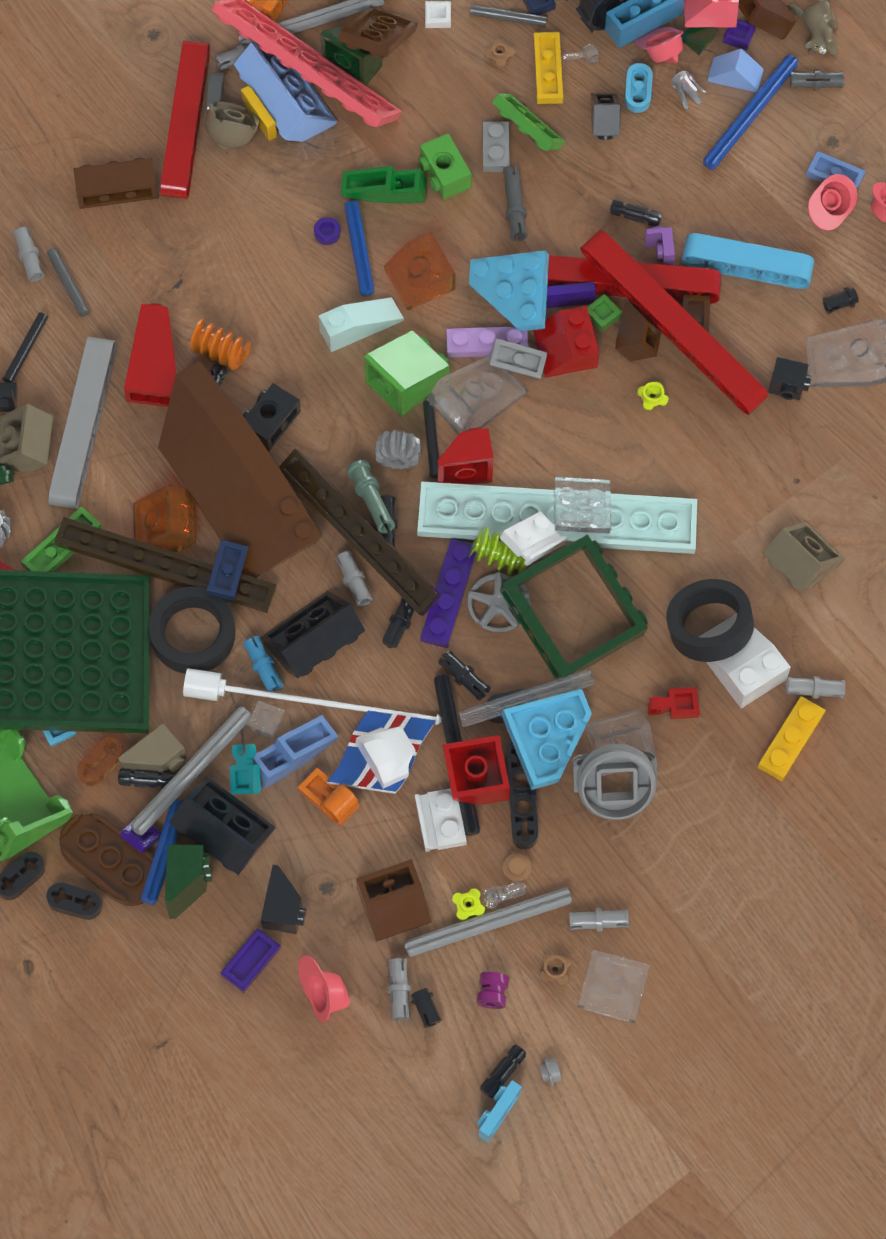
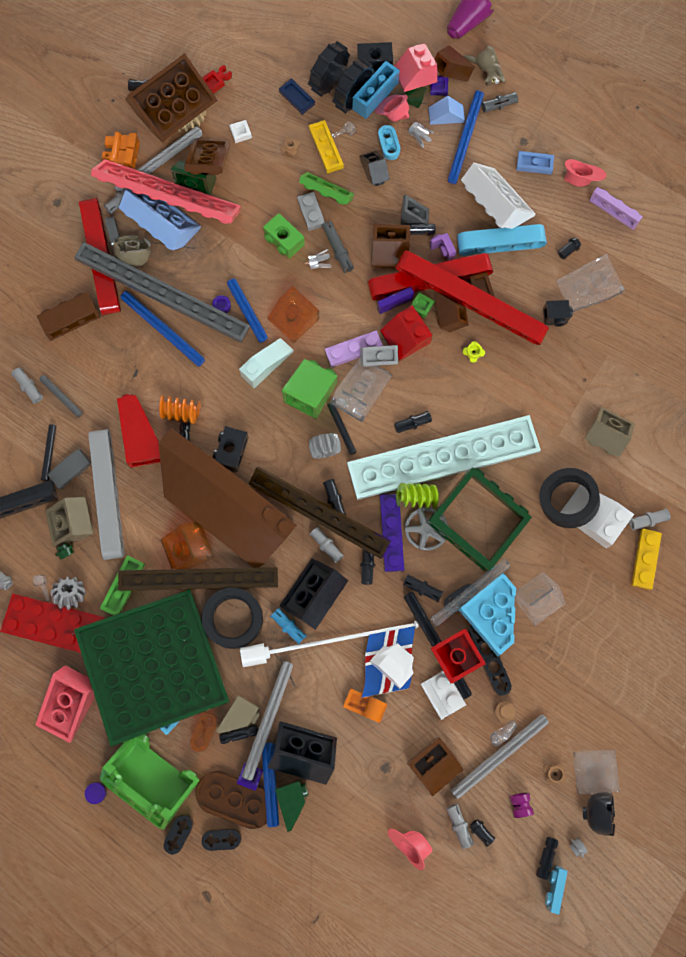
camera: 20 degrees left, 10 degrees up
dark blue plate [207,540,248,601] -> none
dark purple tile [220,928,281,993] -> none
teal plate [230,744,261,794] -> none
yellow tile [241,85,277,141] -> none
clear plate [247,700,285,739] -> none
medium blue slope [253,715,339,789] -> none
black slope [261,864,307,934] -> none
green slope [340,166,427,203] -> none
sand green pin [346,460,395,534] -> none
red slope [437,427,494,485] -> none
neon yellow plate [452,889,485,921] -> none
medium azure plate [469,251,549,331] -> none
dark grey bar [470,5,547,27] -> none
white plate [500,511,567,566] -> none
clear plate [554,477,612,534] -> none
light grey pin [569,908,629,932] -> none
light grey piece [572,744,657,820] -> none
red plate [647,687,700,719] -> none
coral piece [808,174,858,231] -> none
none -> dark grey slope [48,449,92,489]
none -> dark grey plate [74,242,250,343]
none -> blue axle [120,291,205,367]
none -> flat silver piece [304,249,332,270]
none -> reddish brown slope [372,224,410,268]
none -> black axle [394,411,432,433]
none -> dark grey slope [400,195,429,225]
none -> white slope [461,162,536,229]
none -> black cylinder [583,792,615,836]

